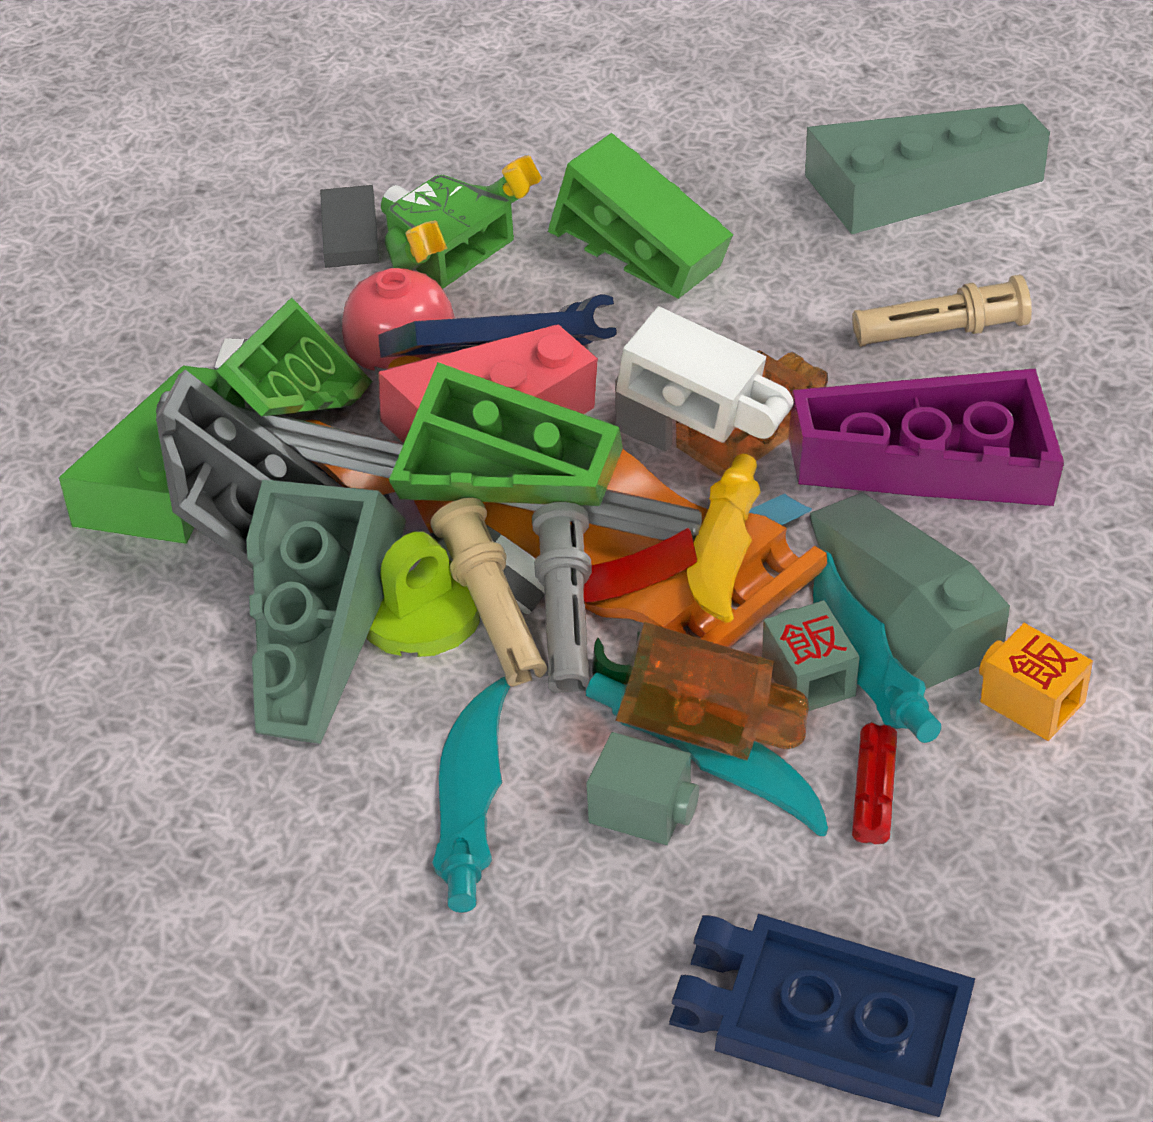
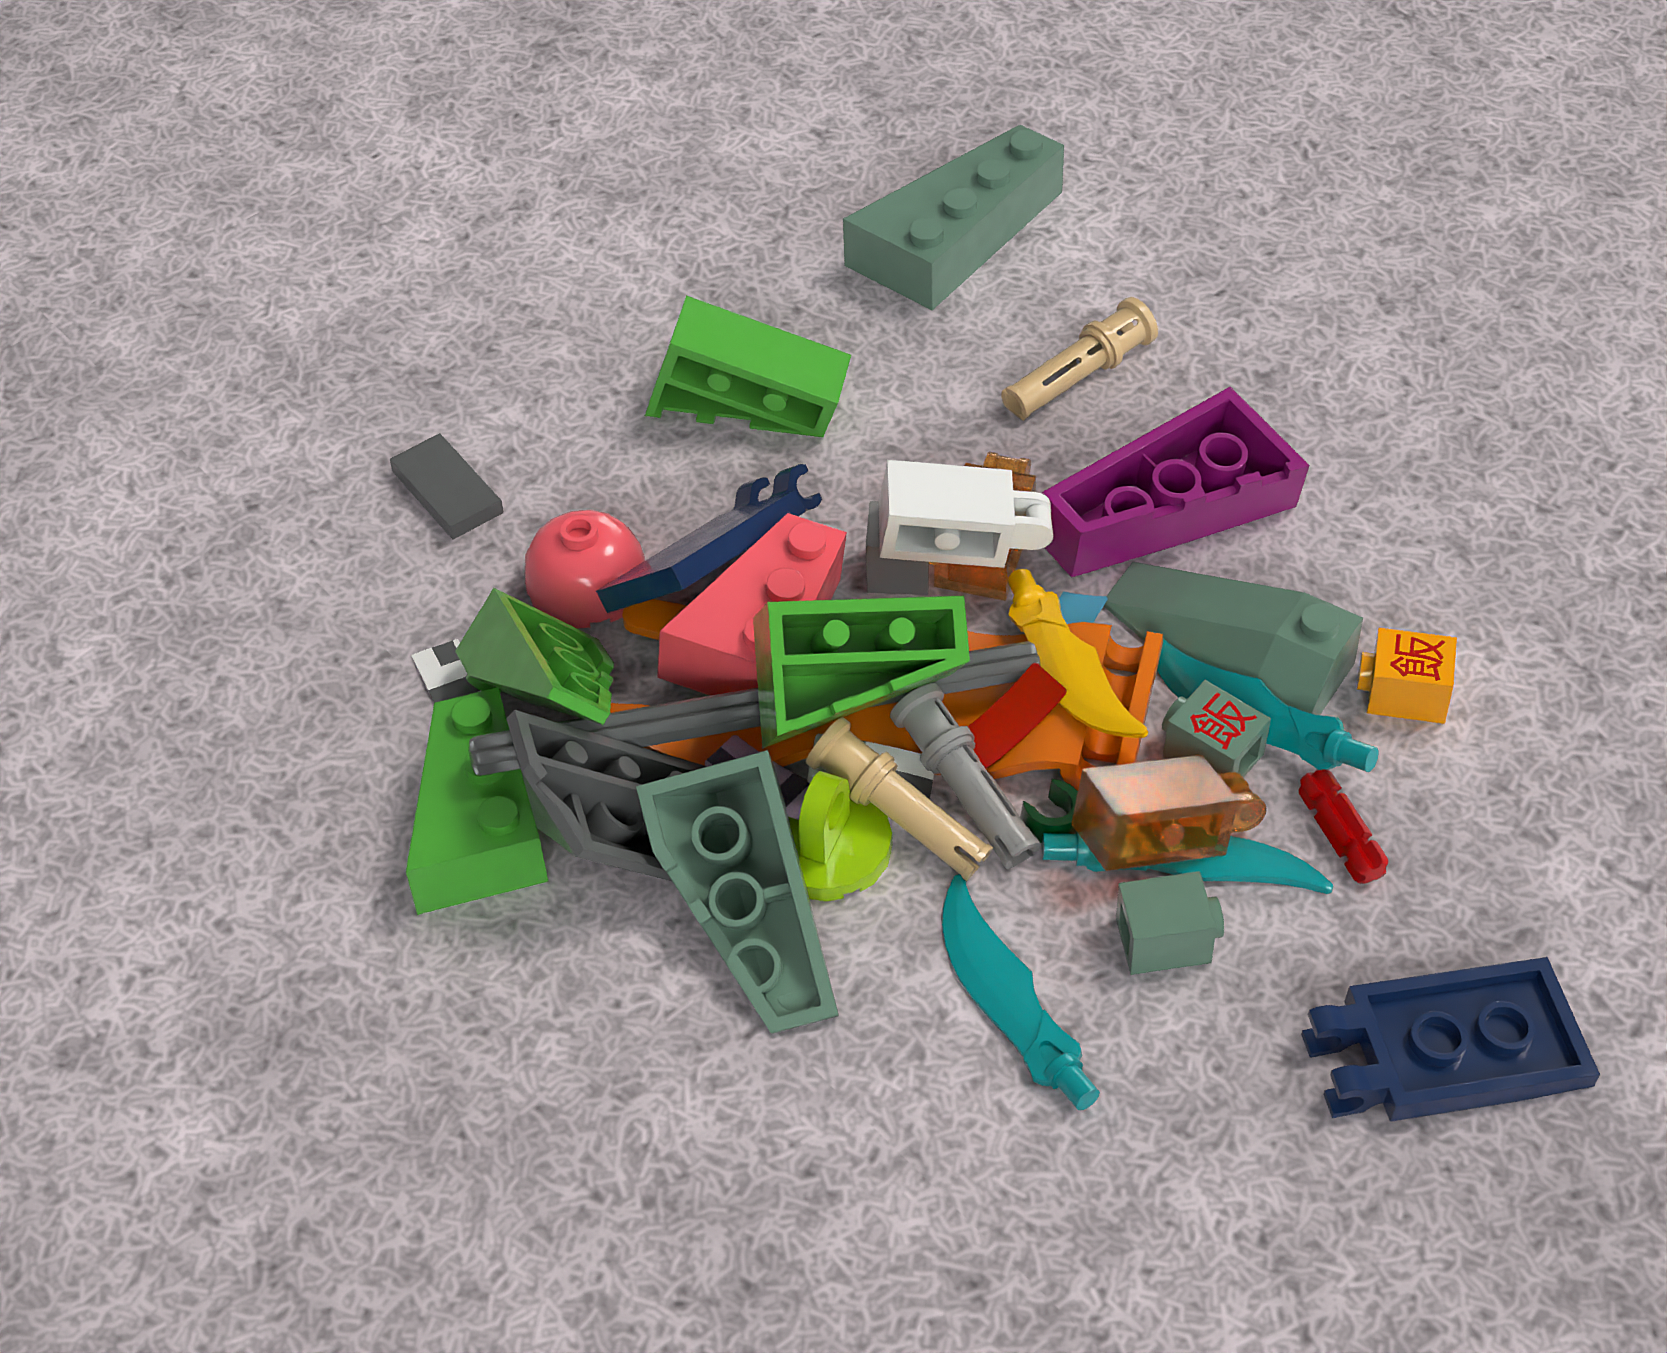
camera: 30 degrees left, 5 degrees up
bright green torso [381,155,542,289] -> none

